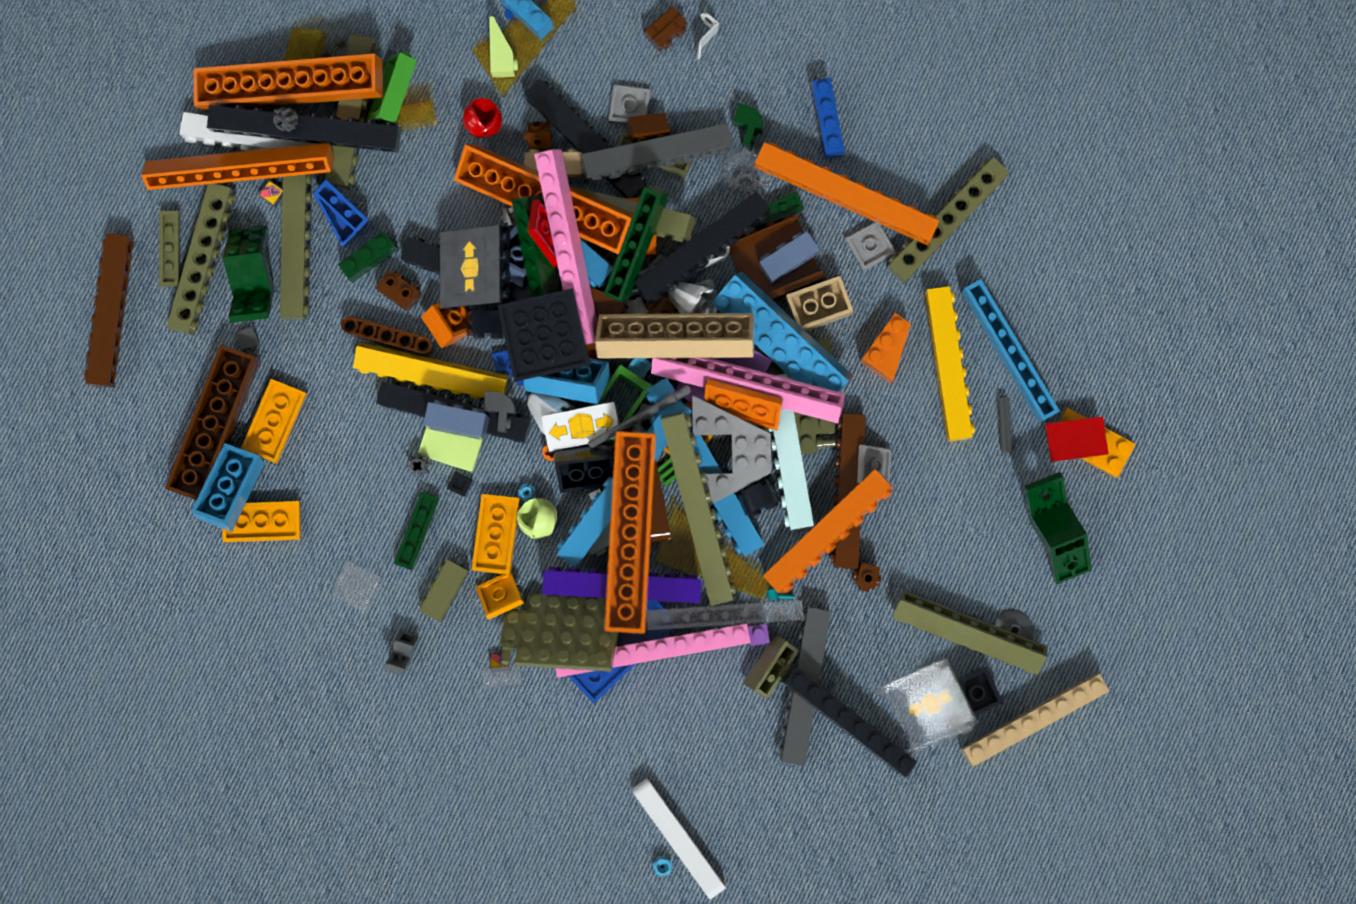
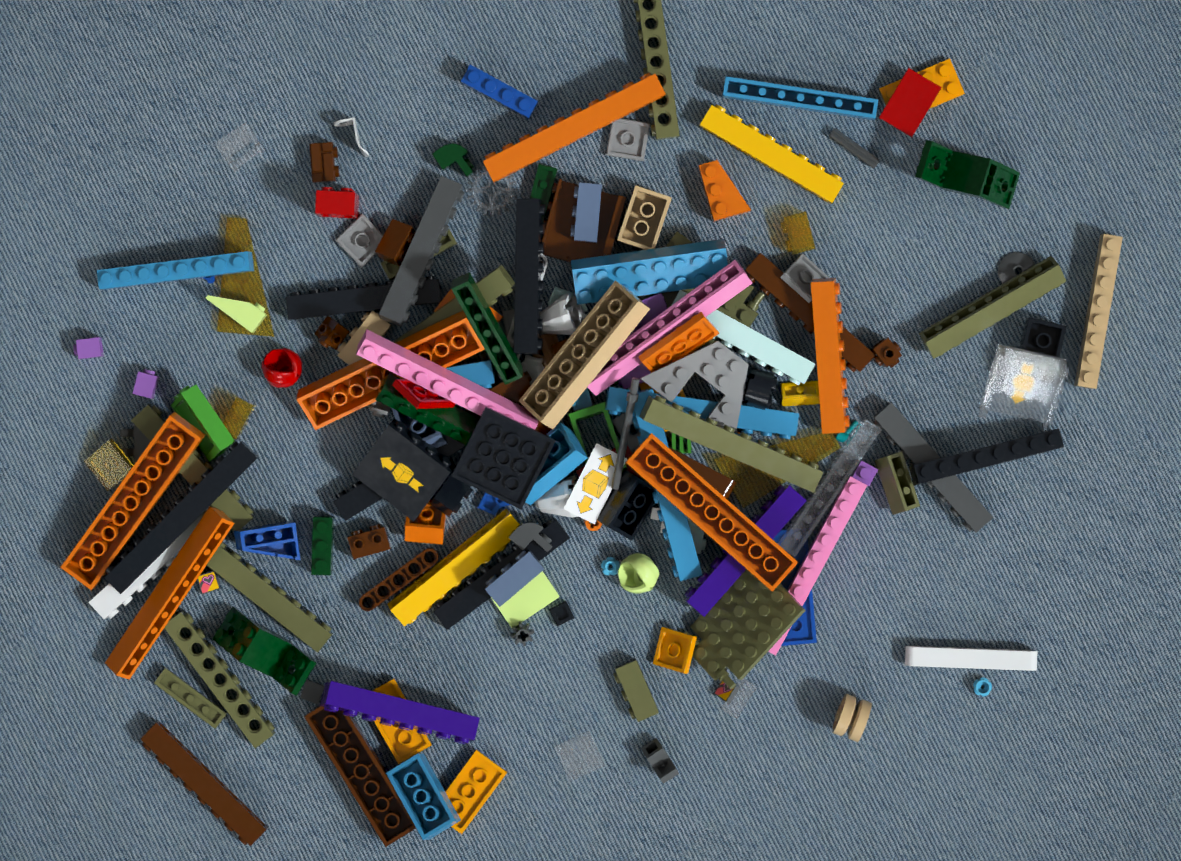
camera: 50 degrees left, 5 degrees up
dark grey gear [274,107,298,132] -> none
dark green plate [394,492,440,571] -> none
light orange plate [471,494,521,575] -> none
none -> medium lavender brick [132,369,159,399]
none -> red brick [315,187,359,219]
none -> dark purple brick [320,681,480,744]
none -> clear yellow brick [780,212,816,255]
none -> yellow slope [780,381,820,406]
none -> tan wheel [832,693,872,742]

